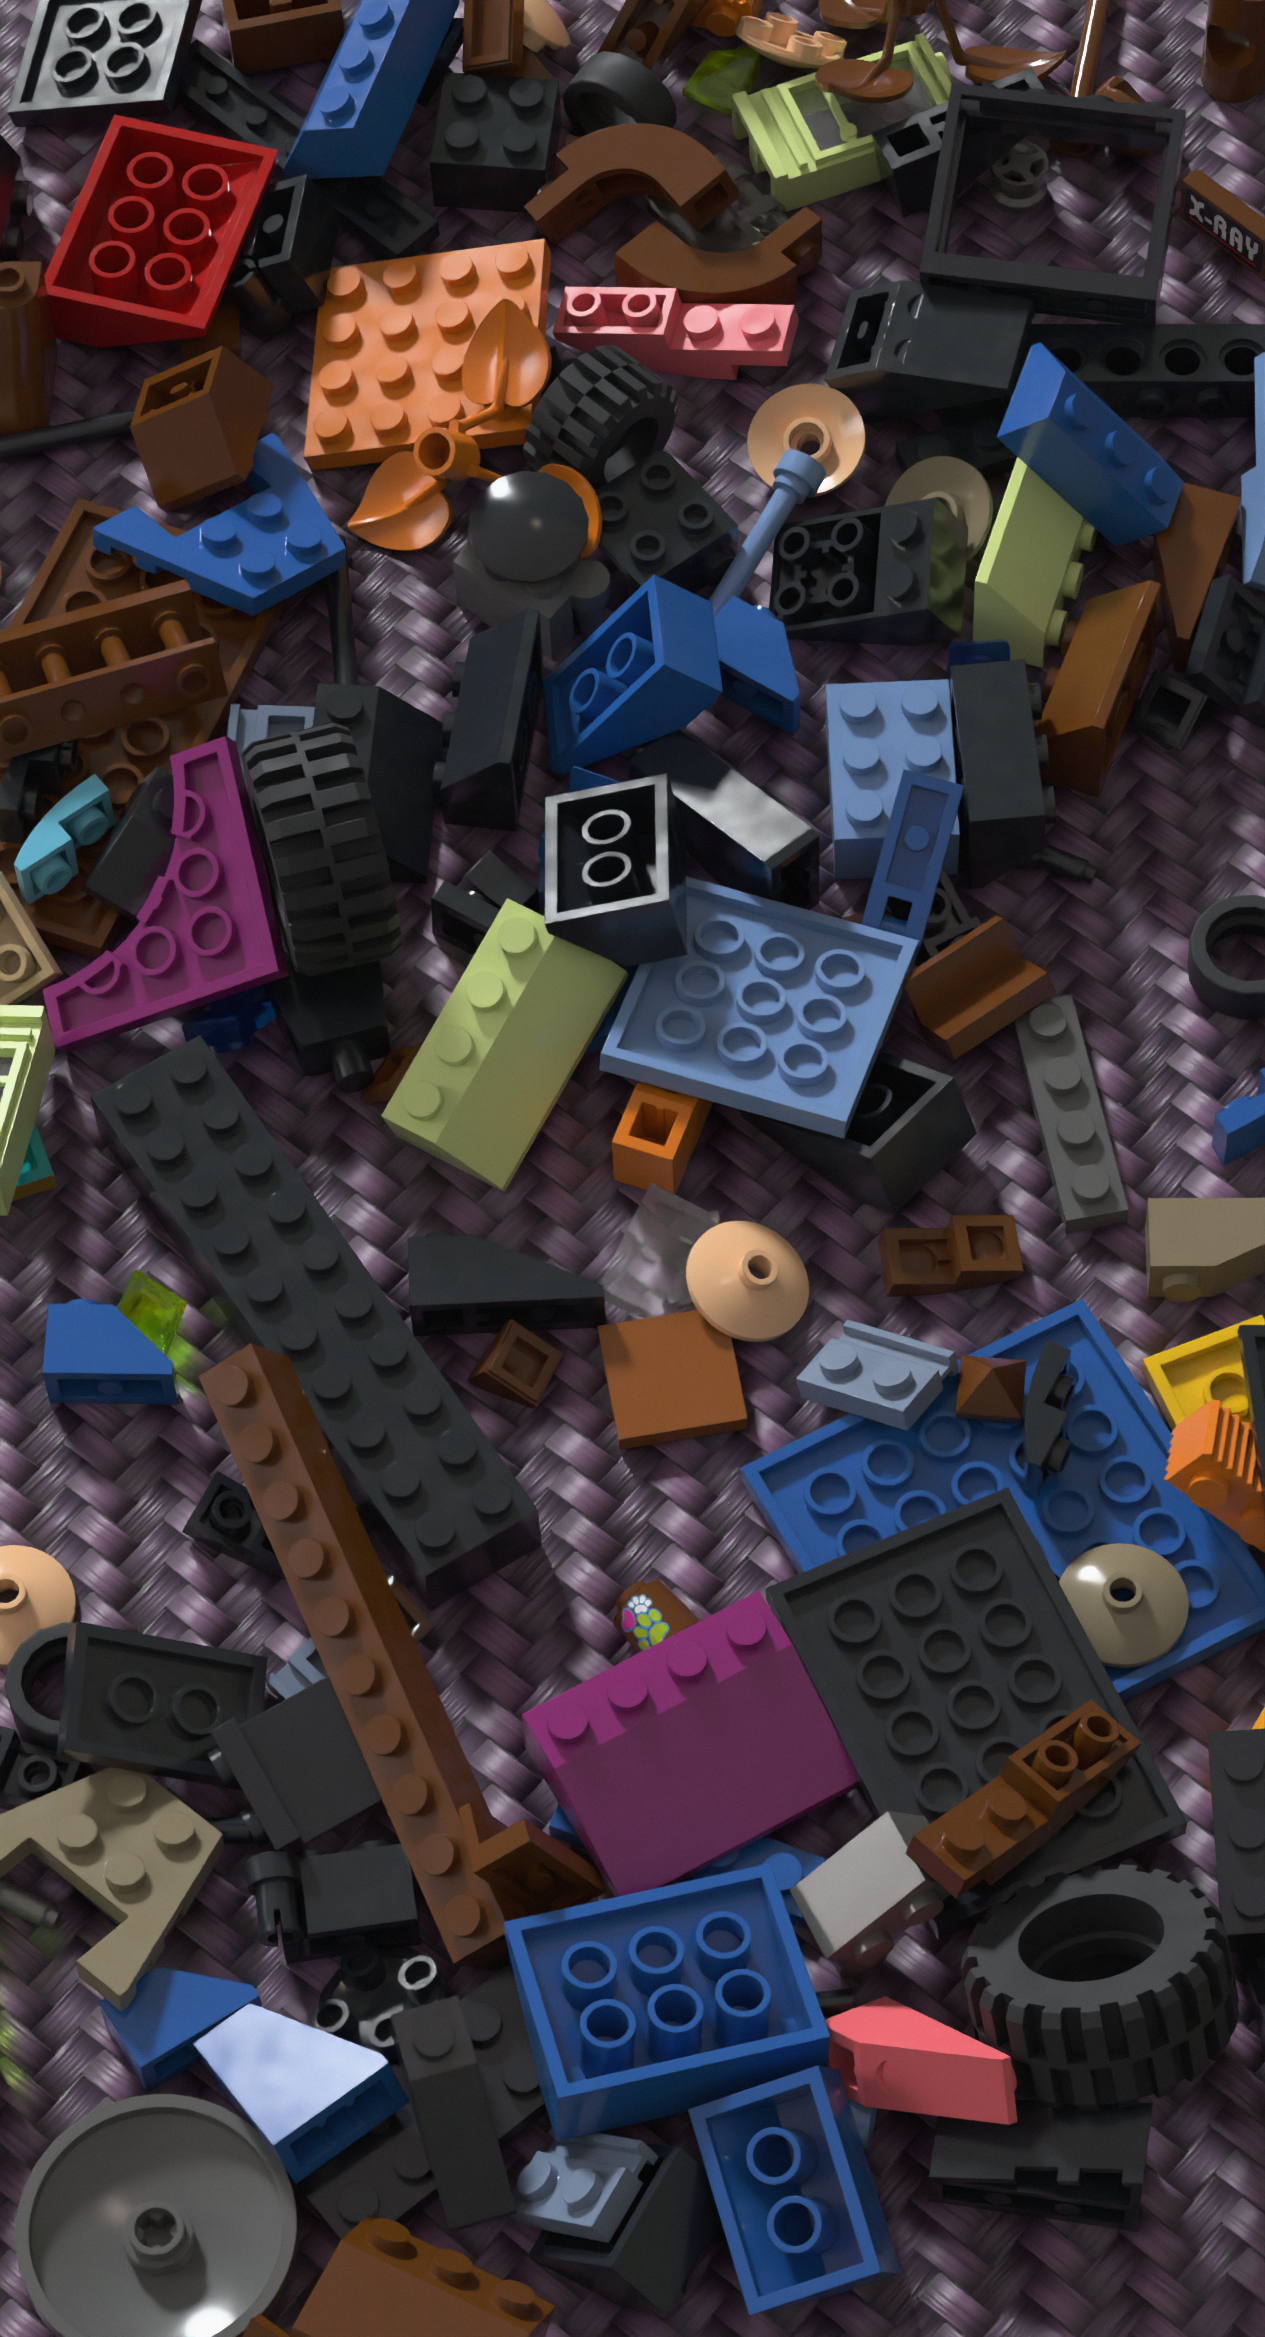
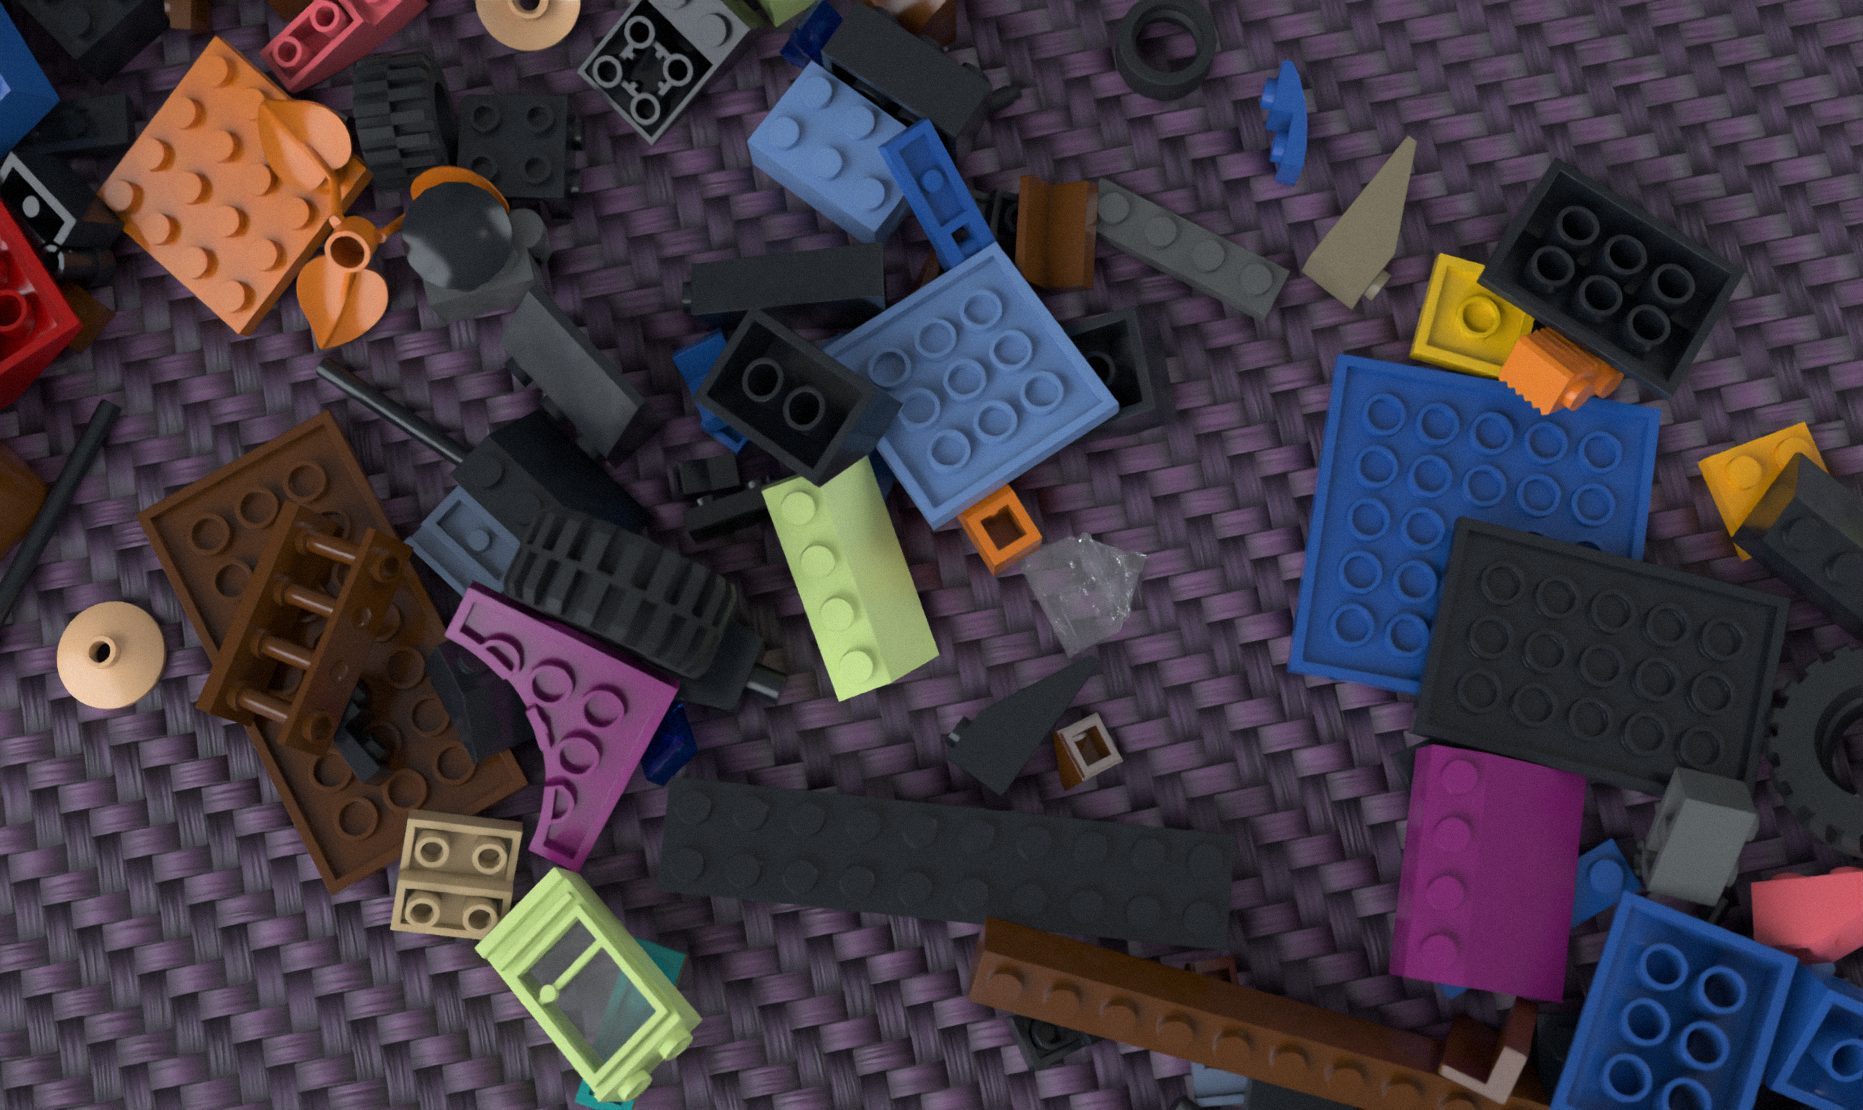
camera: 50 degrees left, 20 degrees up
medium azure slope [14,774,116,905] -> none
blue slope [42,1299,179,1405] -> none
blue wing [93,433,346,616] -> none
clear neon green slope [118,1270,187,1356] -> none
reddish brown slope [130,346,274,513] -> none
reddish brown slope [359,1044,422,1105] -> none
blue slope [543,575,722,775] -> none
dark orange tile [597,1310,748,1450] -> none
reddish brown brick [613,1580,700,1653] -> none
light nougat dish [686,1221,809,1342] -> none
medium blue piece [709,449,827,618] -> none
blue slope [714,595,800,736] -> none
sand blue plate [796,1320,959,1431] -> none
reddish brown slope [878,1215,1024,1297] -> none
reddish brown slope [905,1700,1141,1899] -> none
reddish brown slope [956,1355,1027,1423] -> none
black slope [1023,1340,1077,1496] -> none
dark tan dish [1059,1543,1189,1668] -> none

